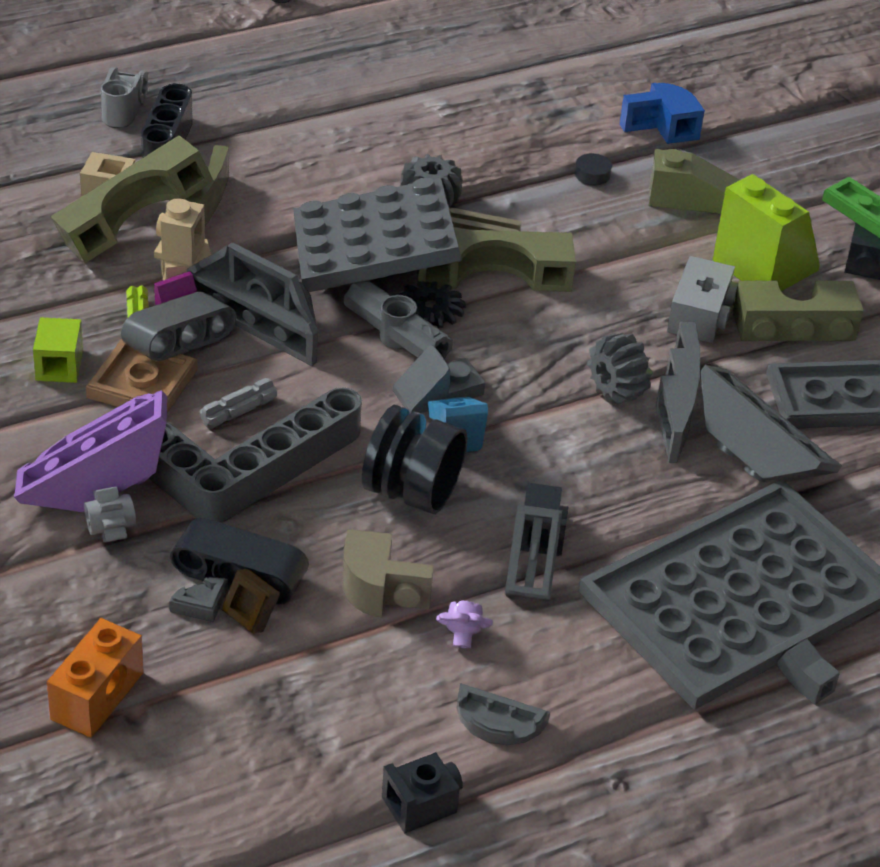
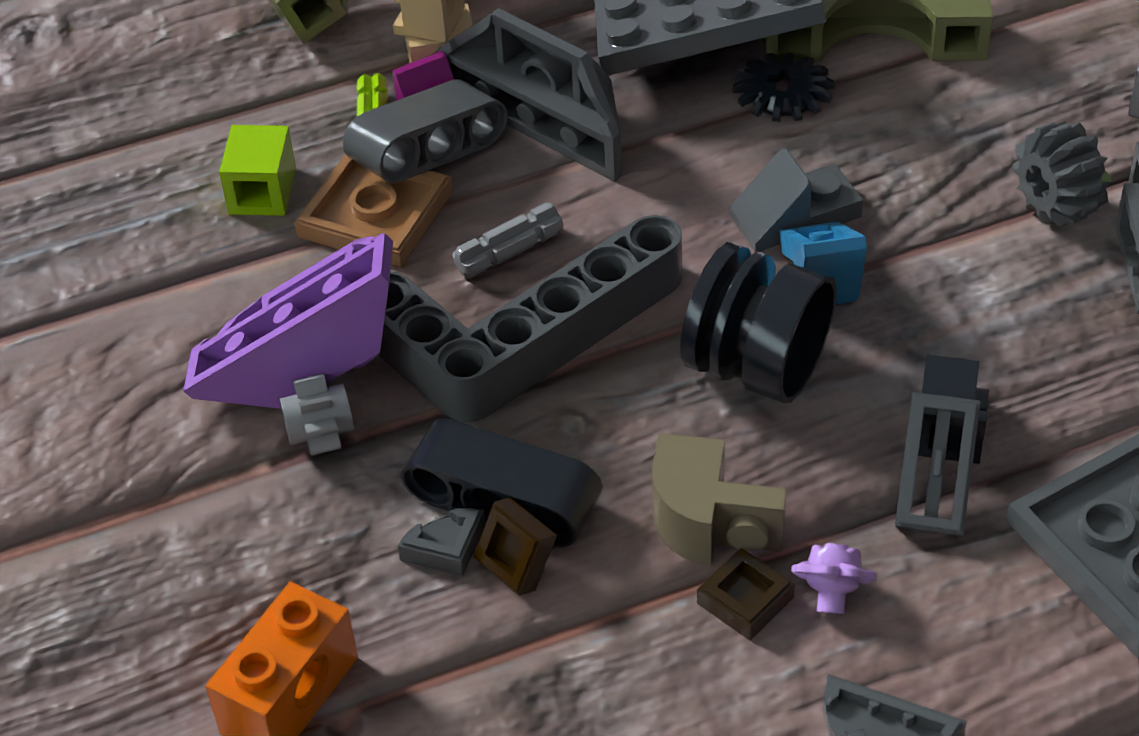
camera: 10 degrees right, 5 degrees up
dark grey piece [344,280,453,360] -> none
none -> dark brown tile [697,548,795,641]

